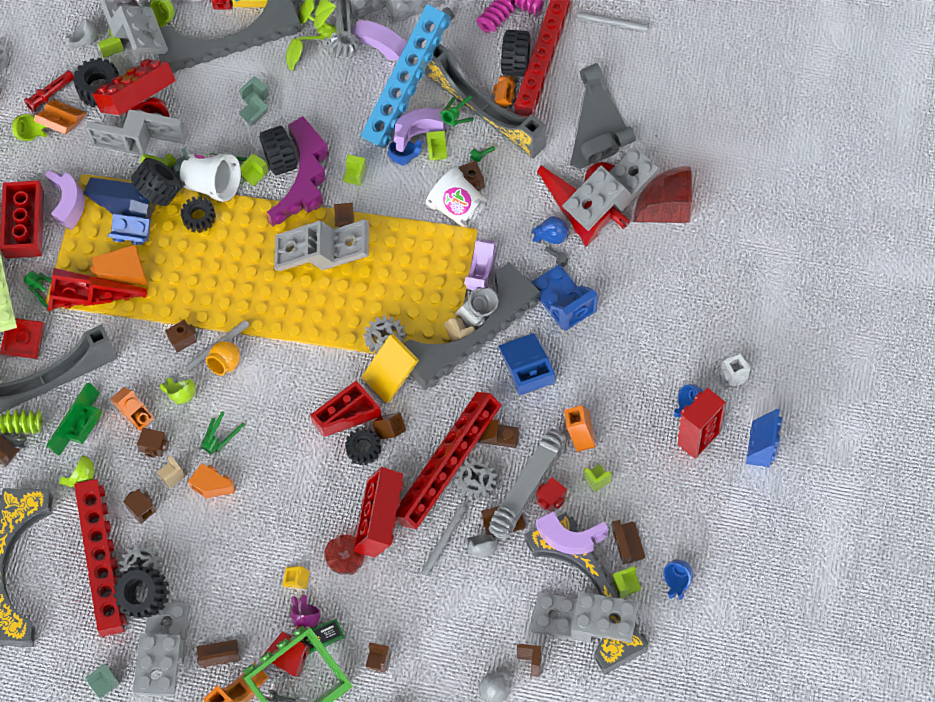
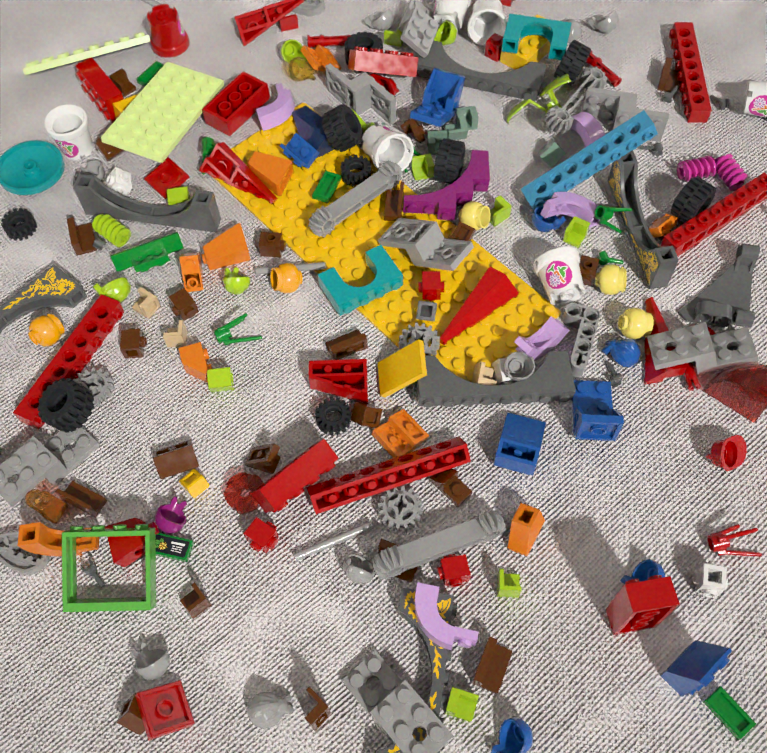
camera: 35 degrees right, 5 degrees down
none -> clear orange piece [25,489,69,524]
none -> light orange piece [28,314,65,347]
none -> tan panel [132,287,160,319]
none -> reddish brown panel [153,439,199,479]
none -> lime panel [167,186,191,205]
none -> orange slope [201,223,251,270]
none -> lime panel [207,367,235,392]
none -> red brick [243,517,279,554]
none -> reddish brown slope [245,443,280,474]
none -> clear yellow piece [287,57,318,82]
none -> light grey arm [308,160,403,237]
none -> green tile [312,171,341,203]
none -> teal arch [318,245,403,316]
none -> reddish brown panel [325,330,368,360]
none -> orange slope [372,408,429,458]
none -> reddish brown panel [384,182,404,221]
none -> reddish brown bracket [400,119,426,143]
none -> blue bracket [410,68,465,127]
none -> flat silver slope [416,301,437,321]
none -> red brick [418,271,444,301]
none -> sand green panel [427,130,447,155]
none -> red wedge [440,266,519,345]
none -> light yellow piece [458,201,491,231]
none -> sand green panel [538,139,566,167]
none -> light grey beam [562,303,600,378]
none -> light yellow piece [596,264,627,295]
none -> light yellow piece [618,308,654,339]
none -> green tile [703,686,756,740]
none -> red piece [706,435,747,472]
none -> red plant [707,524,762,557]

